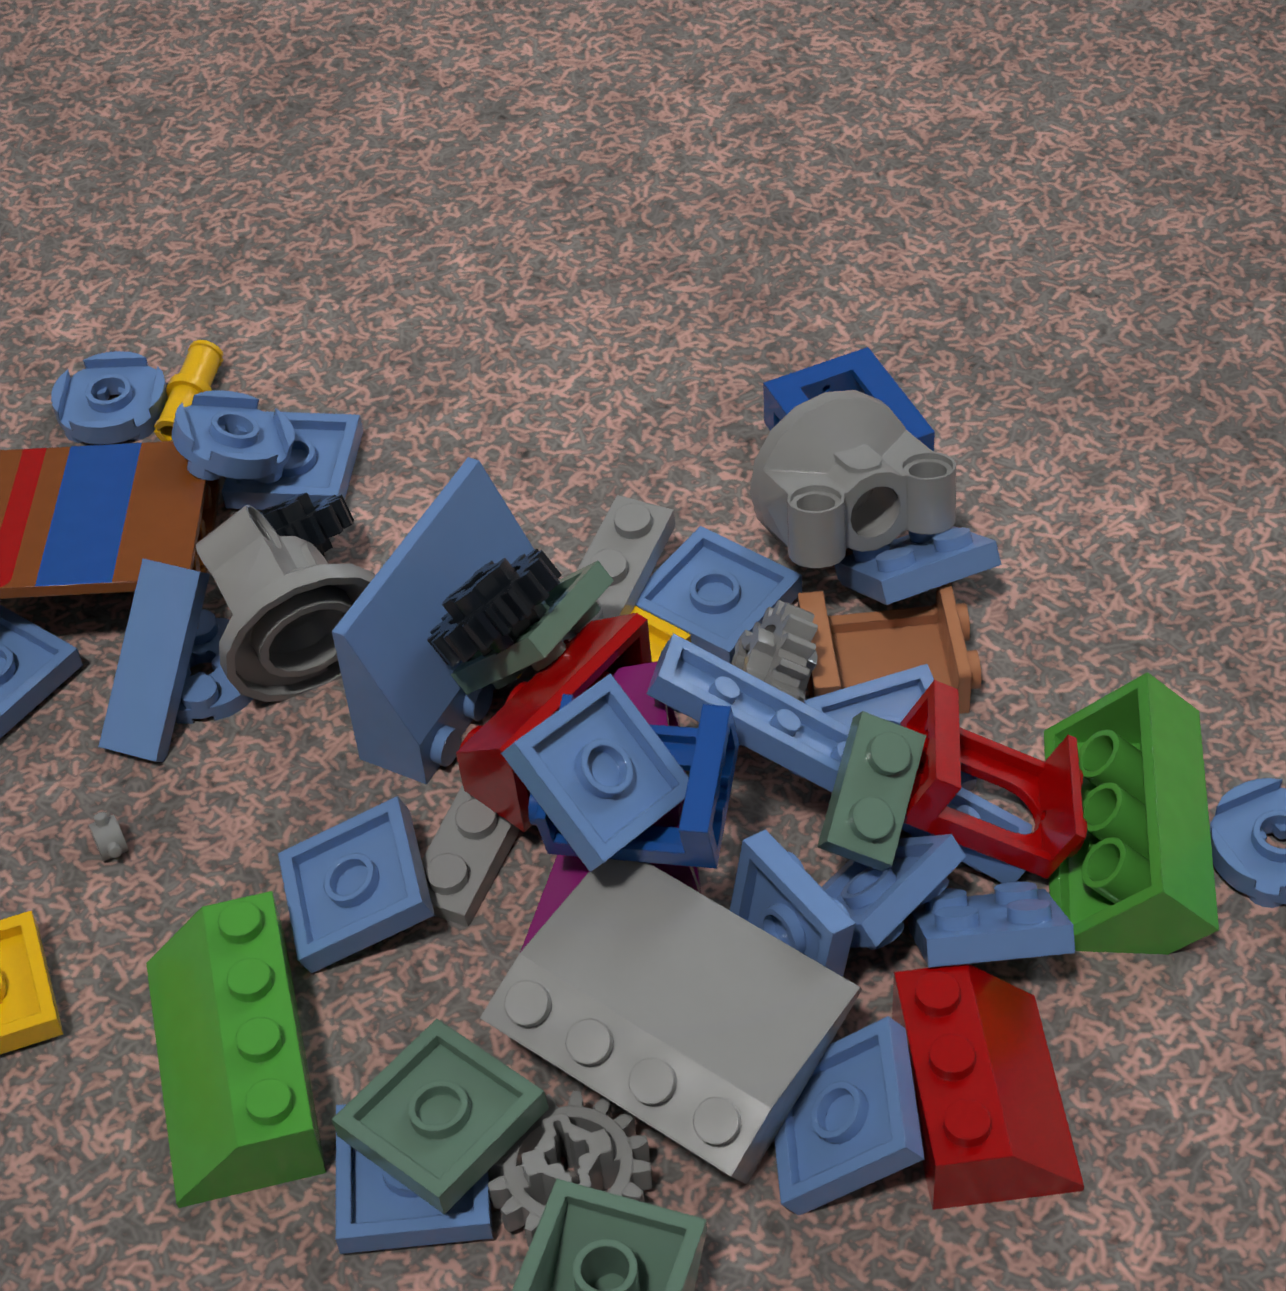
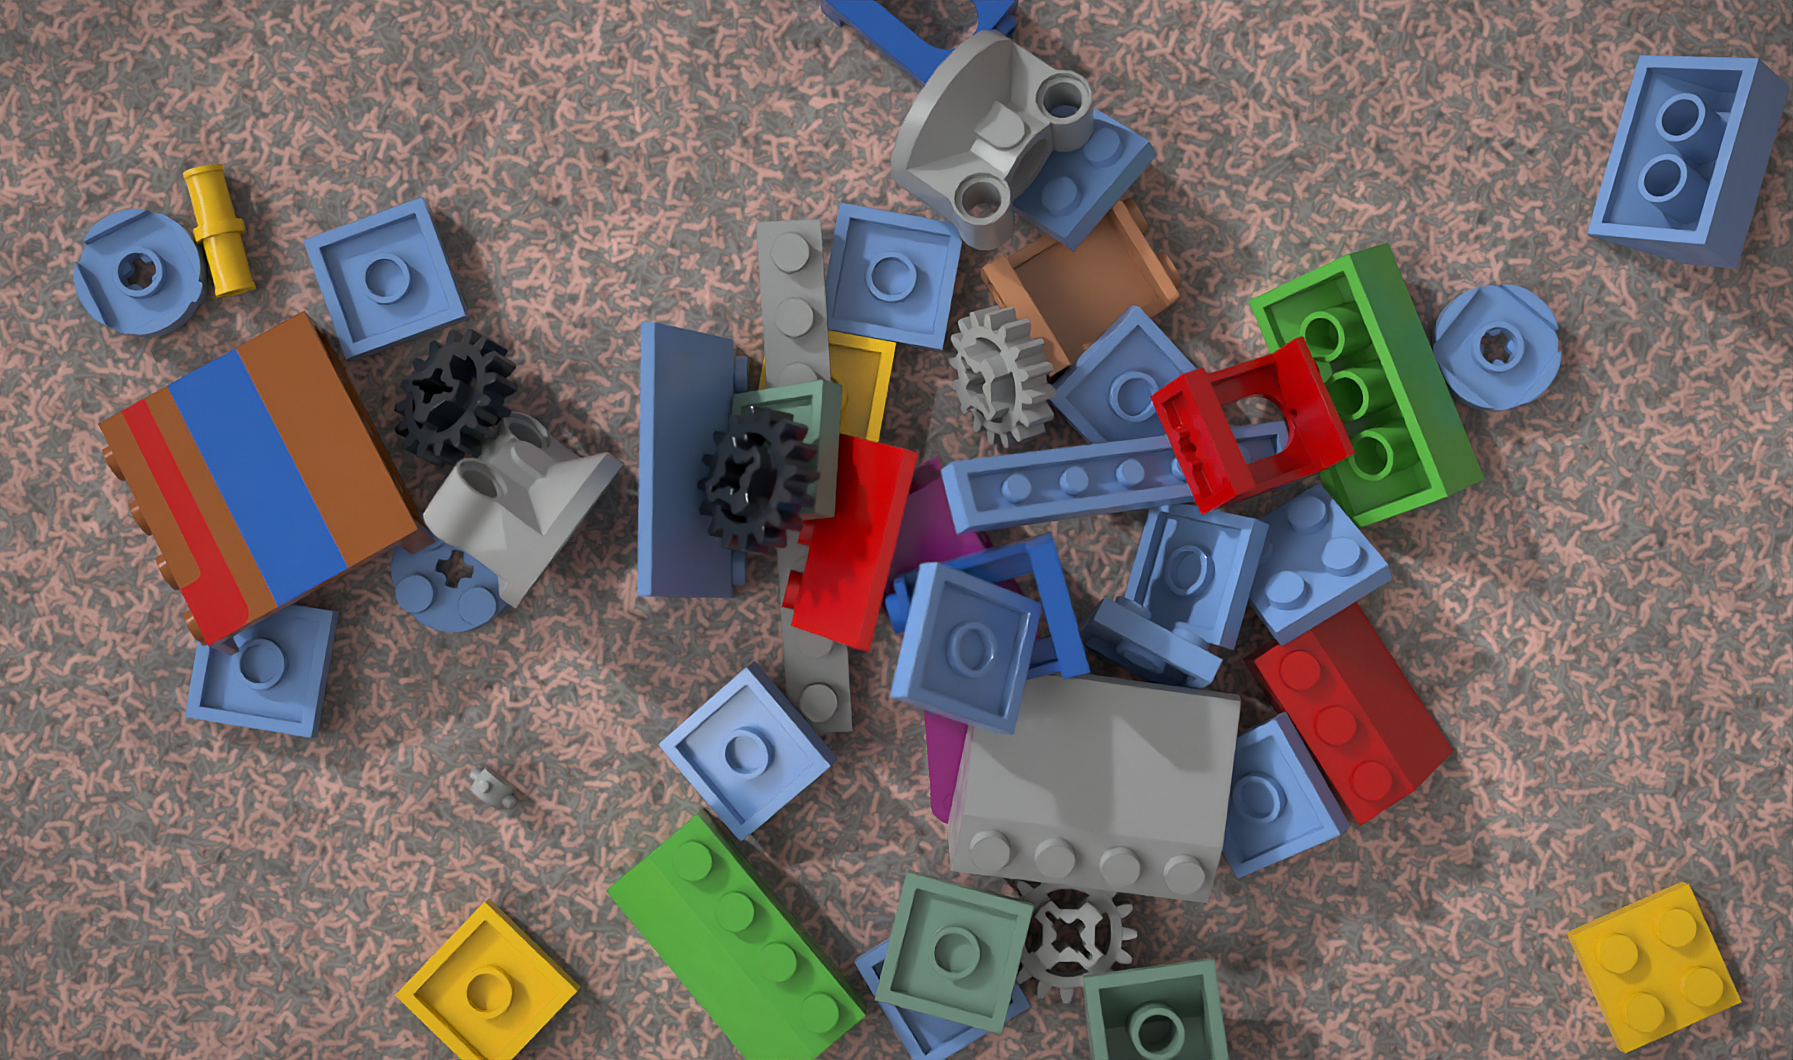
camera: 30 degrees left, 40 degrees up
medium blue tile [98,558,210,762] -> none
medium blue plate [172,390,295,483] -> none
sand green plate [817,711,926,871] -> none

